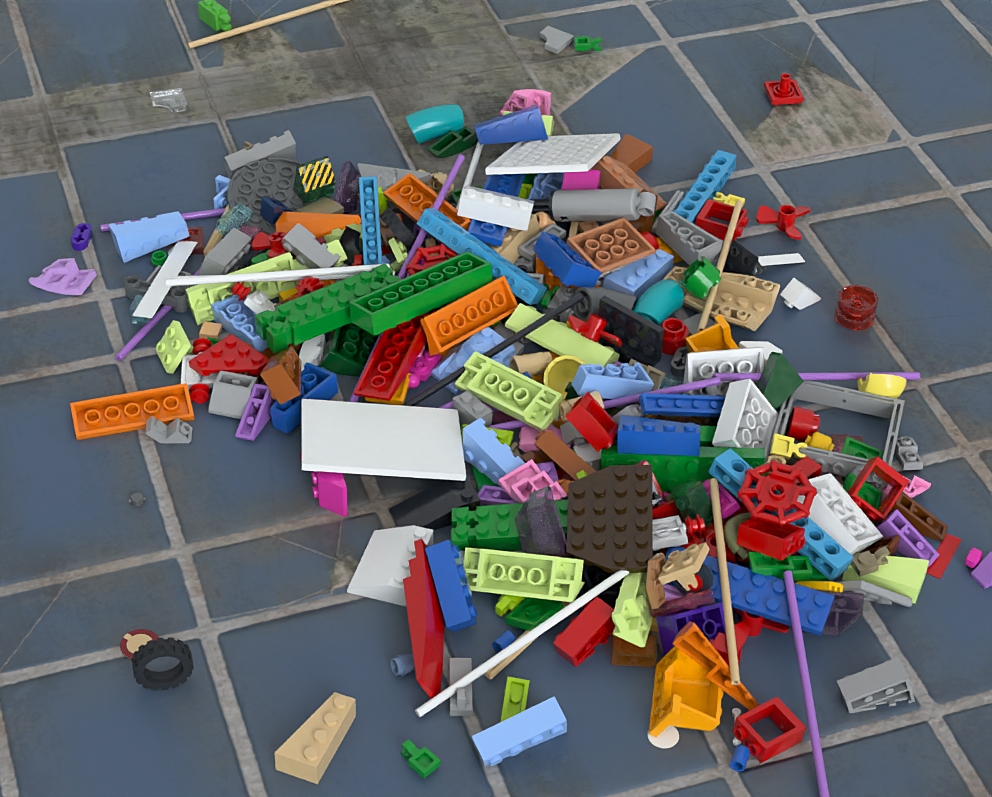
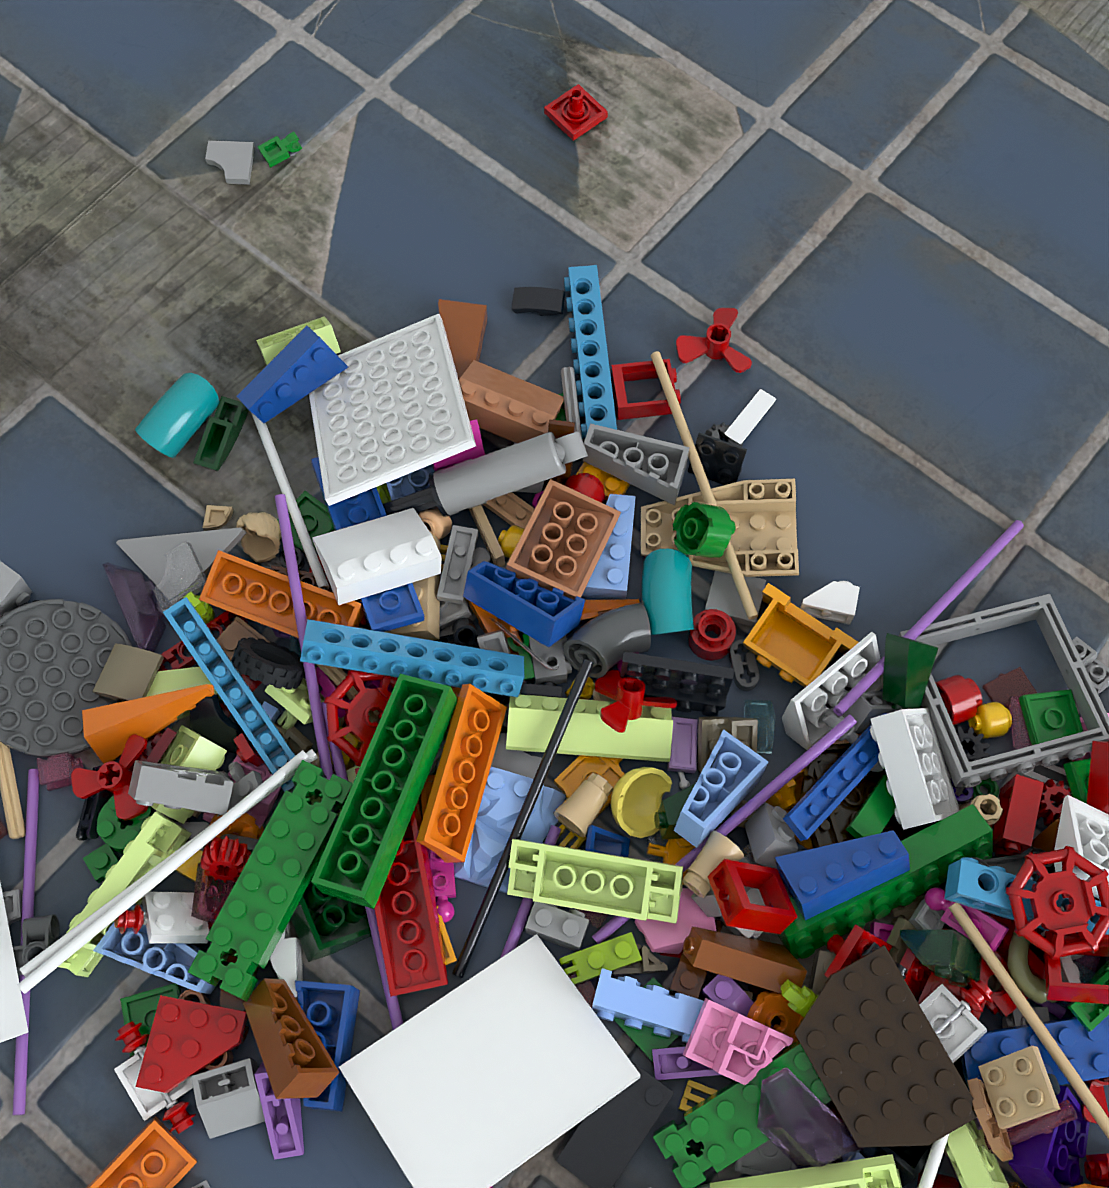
camera: 30 degrees left, 25 degrees up
yellowish green plate [156,320,194,374] -> none
light grey wedge [197,228,252,276] -> none
light nougat tile [199,322,223,339] -> none
clear light blue slope [216,202,253,236] -> none
dark blue slope [260,195,292,225] -> none
slope [293,156,336,204] -> none
bright pink slope [499,89,551,116] -> none
light yellow plate [713,192,745,207] -> none
light yellow plate [770,434,807,459] -> none
white slope [780,278,821,310] -> none
clear red wheel [835,285,879,330] -> none
light yellow cylinder [857,373,907,399] -> none
none -> black slope [511,287,565,316]

